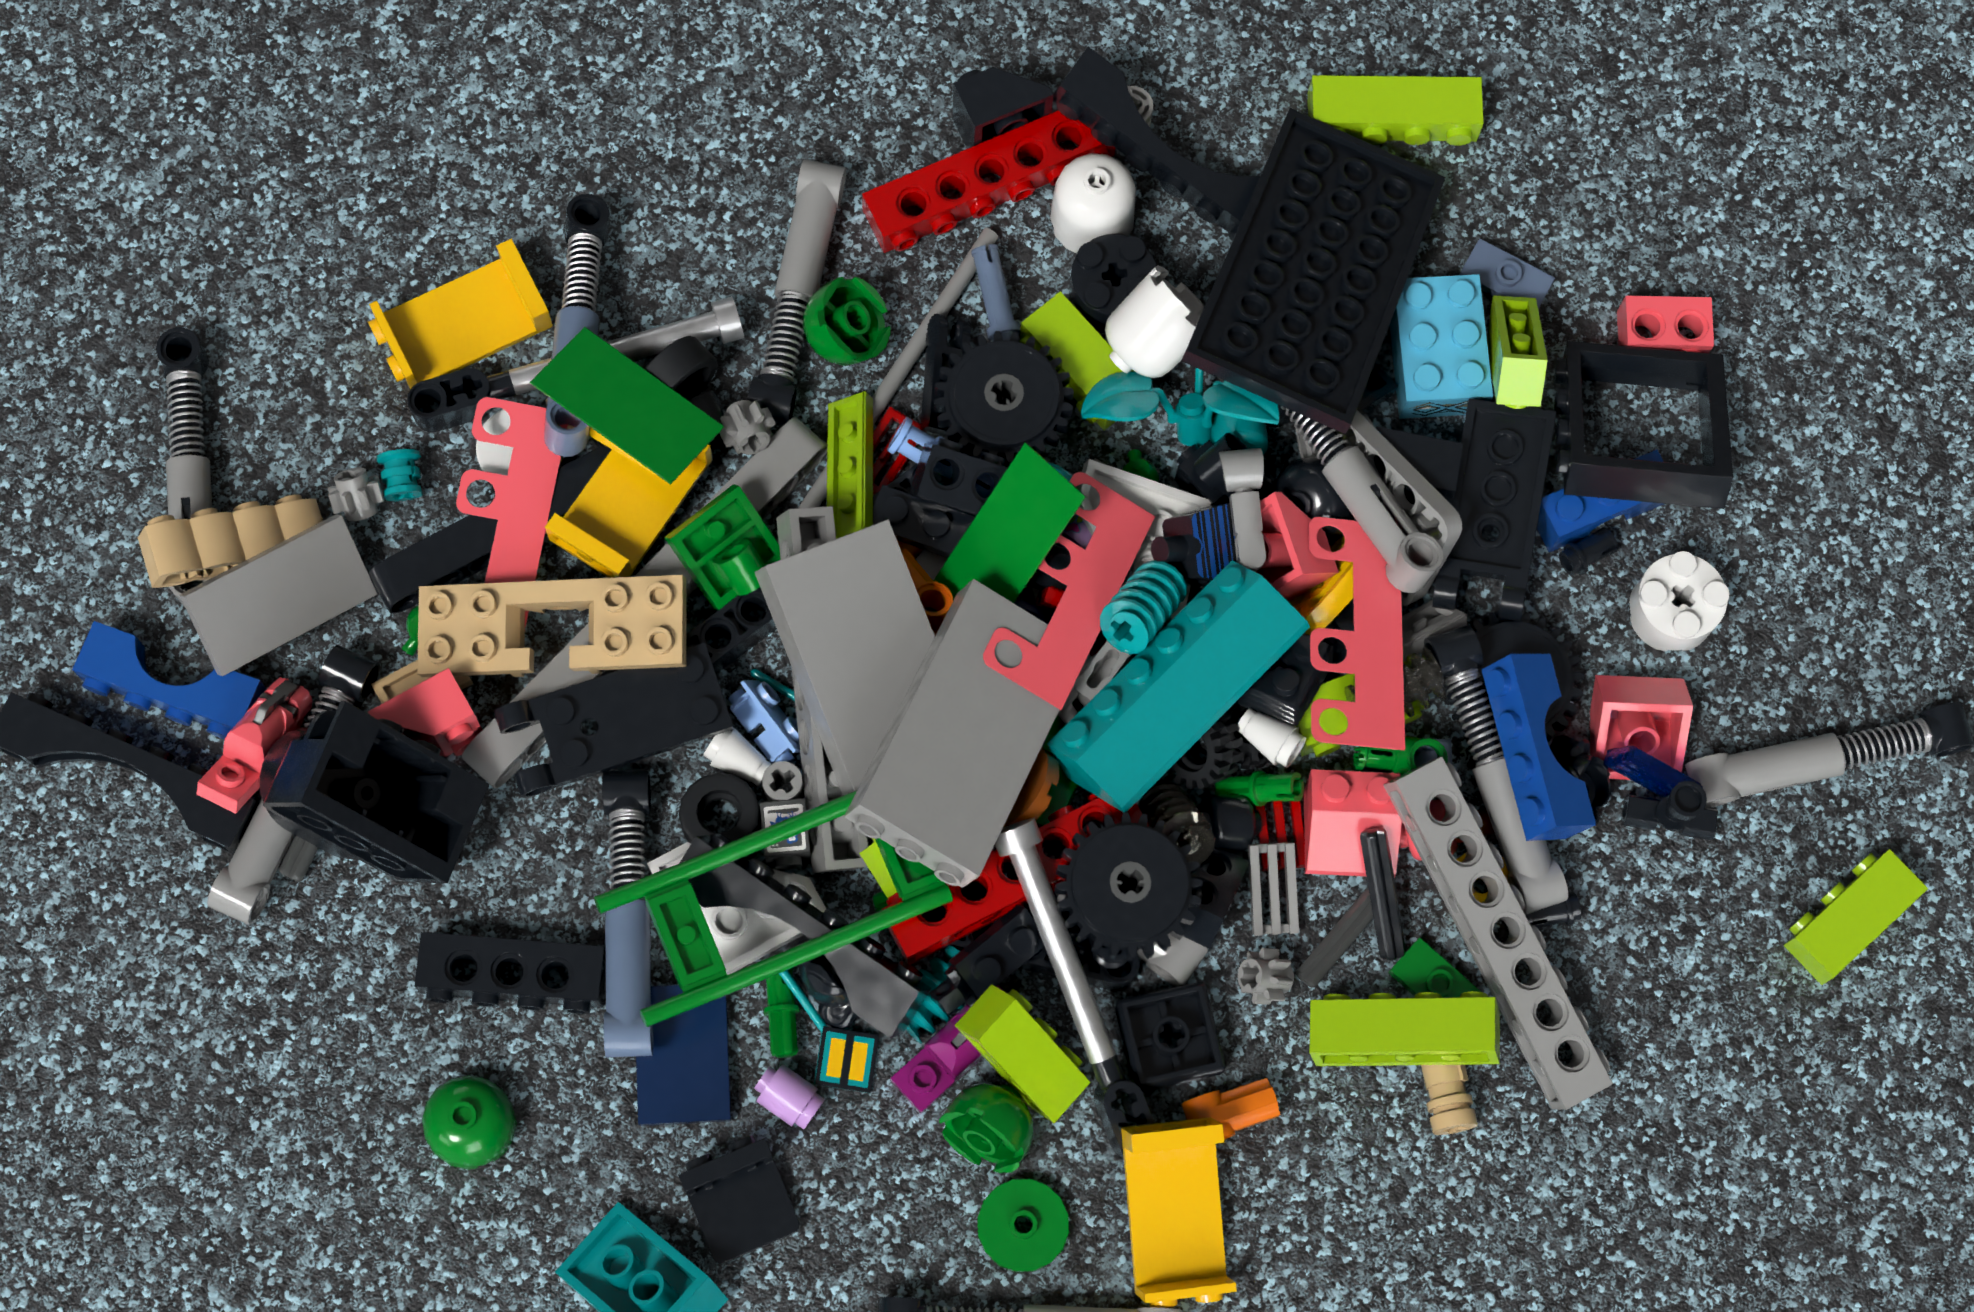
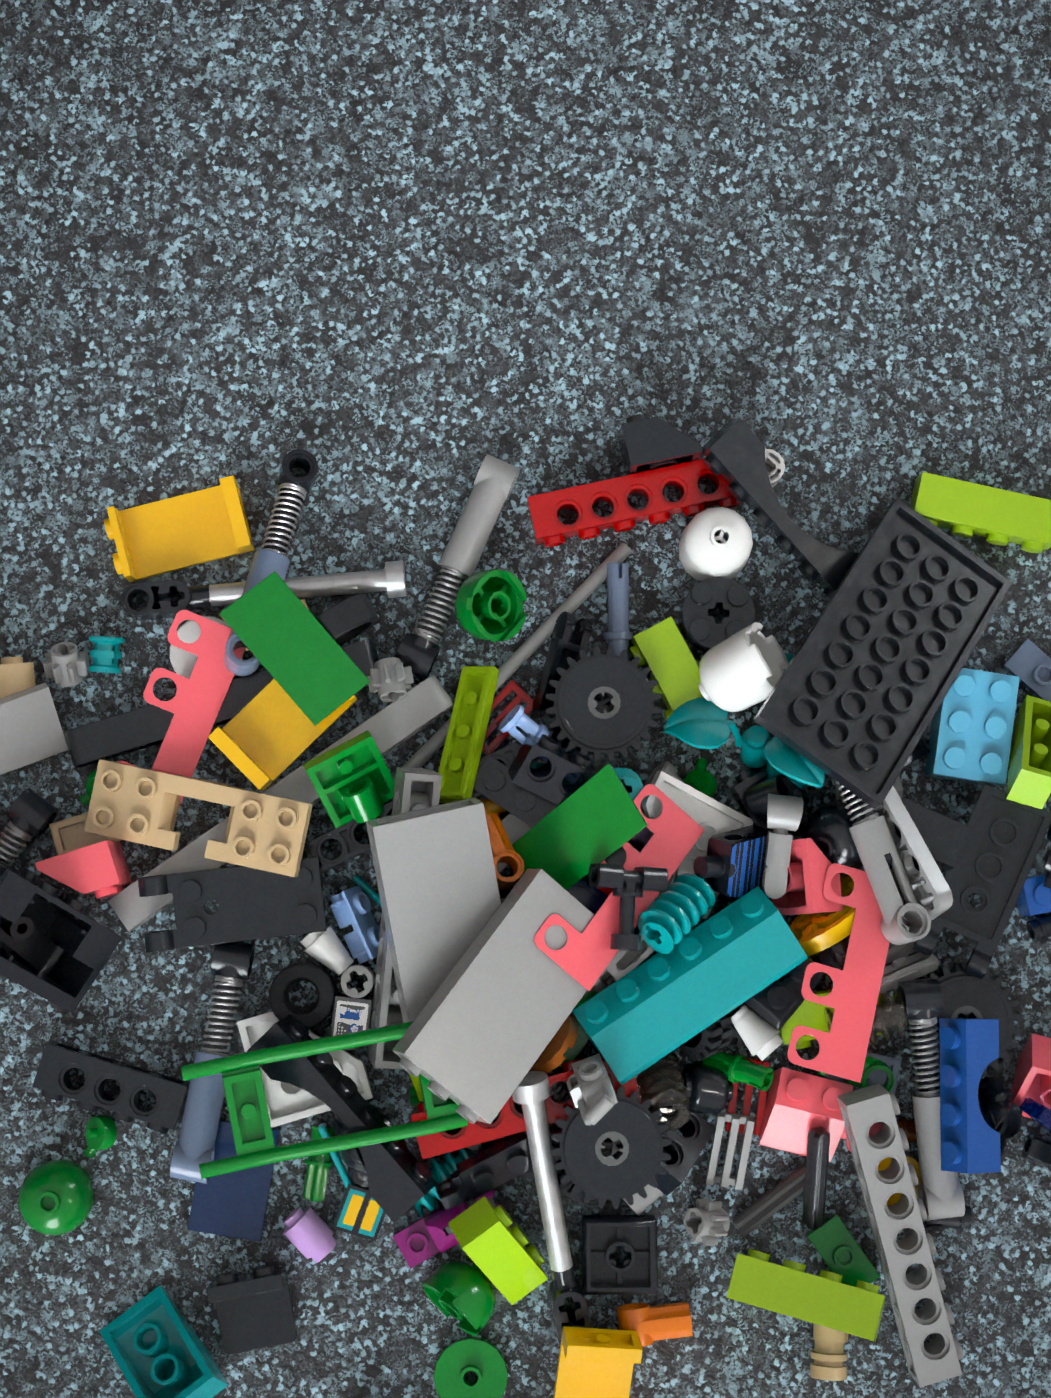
camera: 10 degrees right, 10 degrees up
none -> green piece [83,1115,117,1158]
none -> light grey piece [566,1054,618,1125]
none -> black bar [588,863,668,951]

